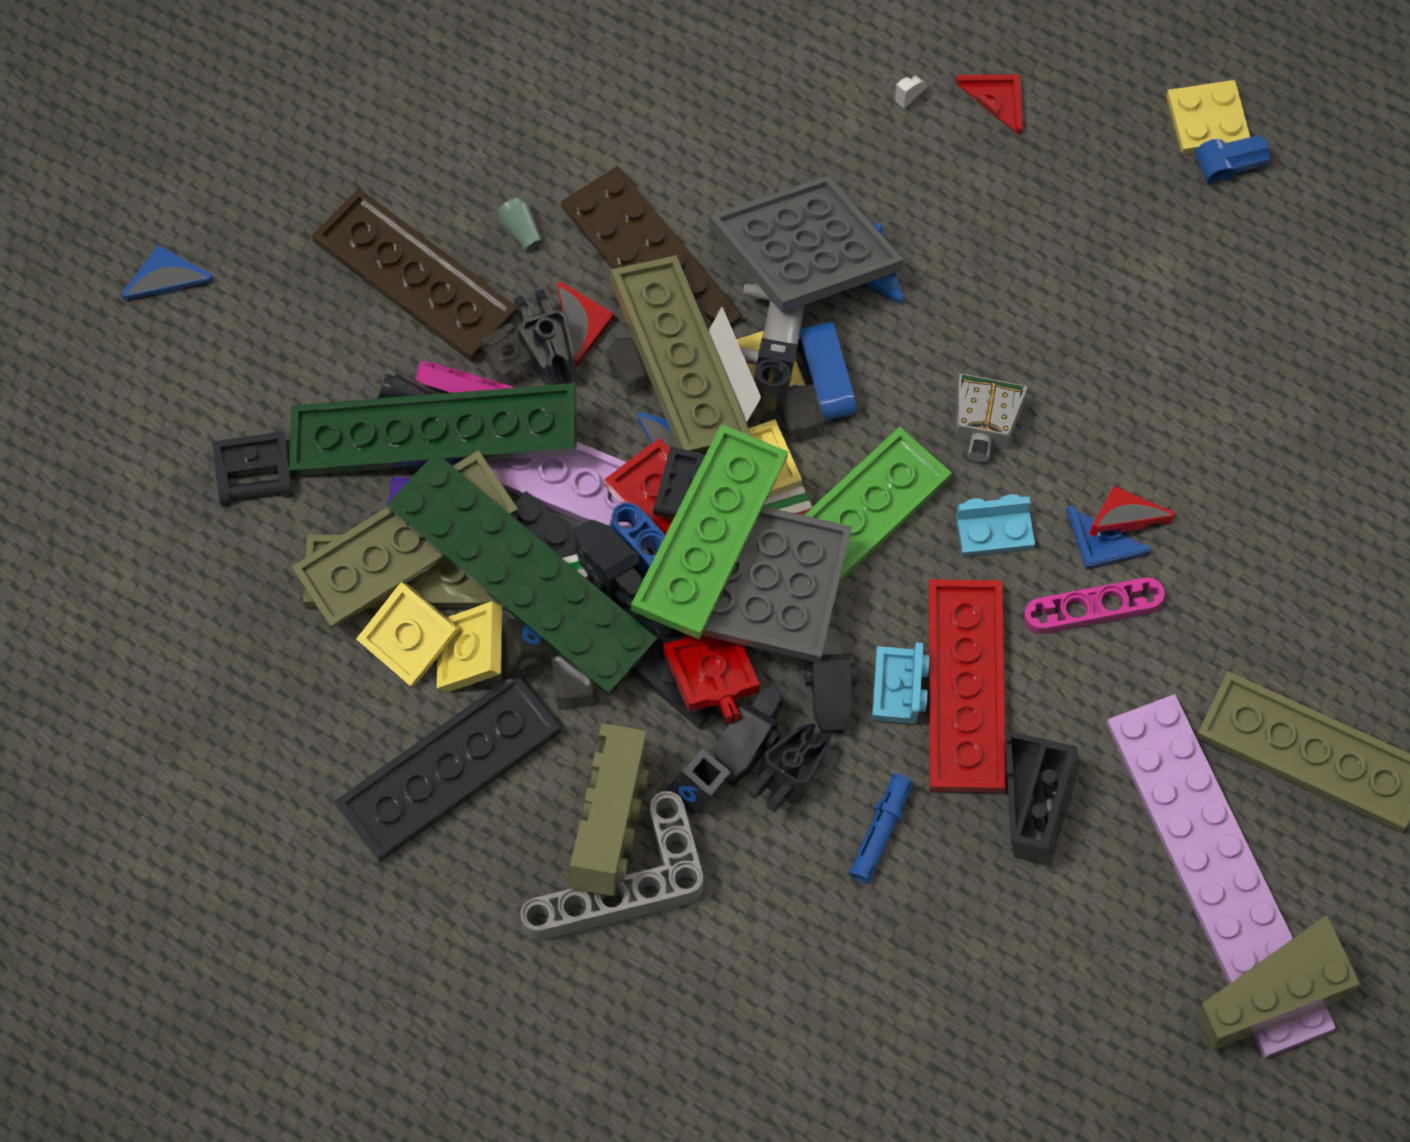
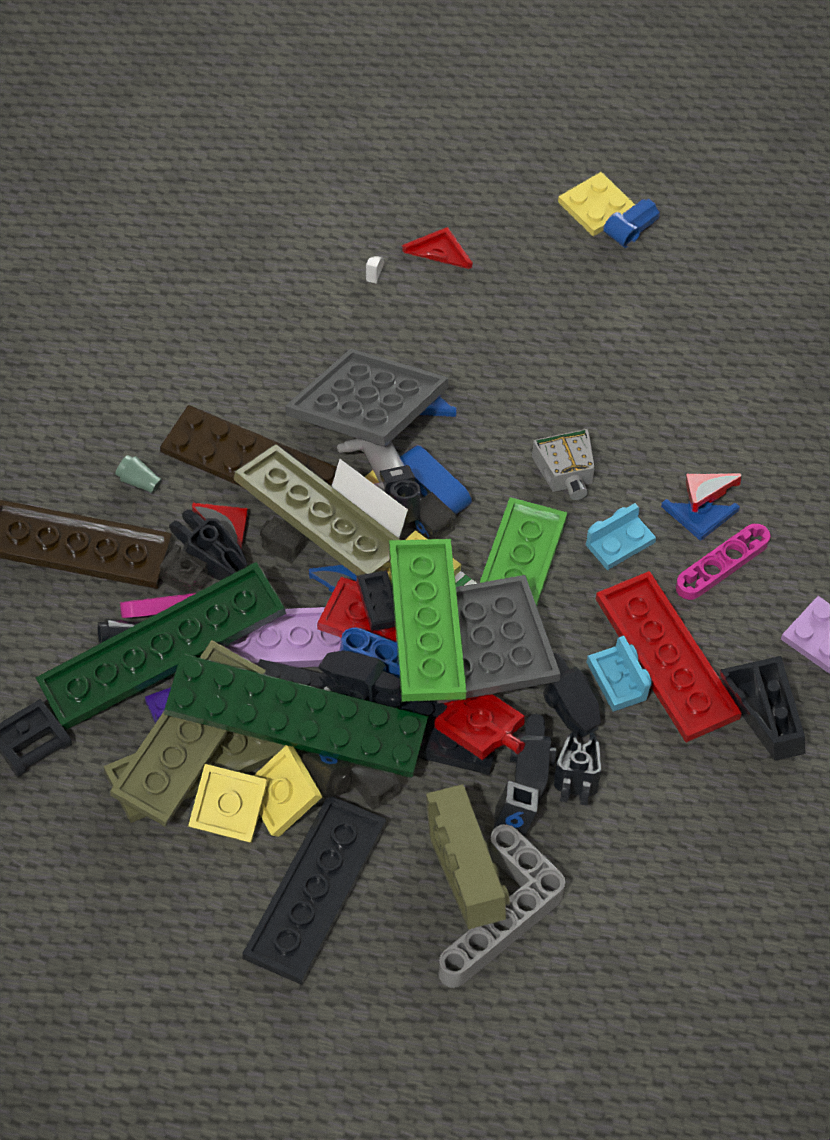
camera: 30 degrees left, 10 degrees down
blue pin [848,773,914,884] -> none

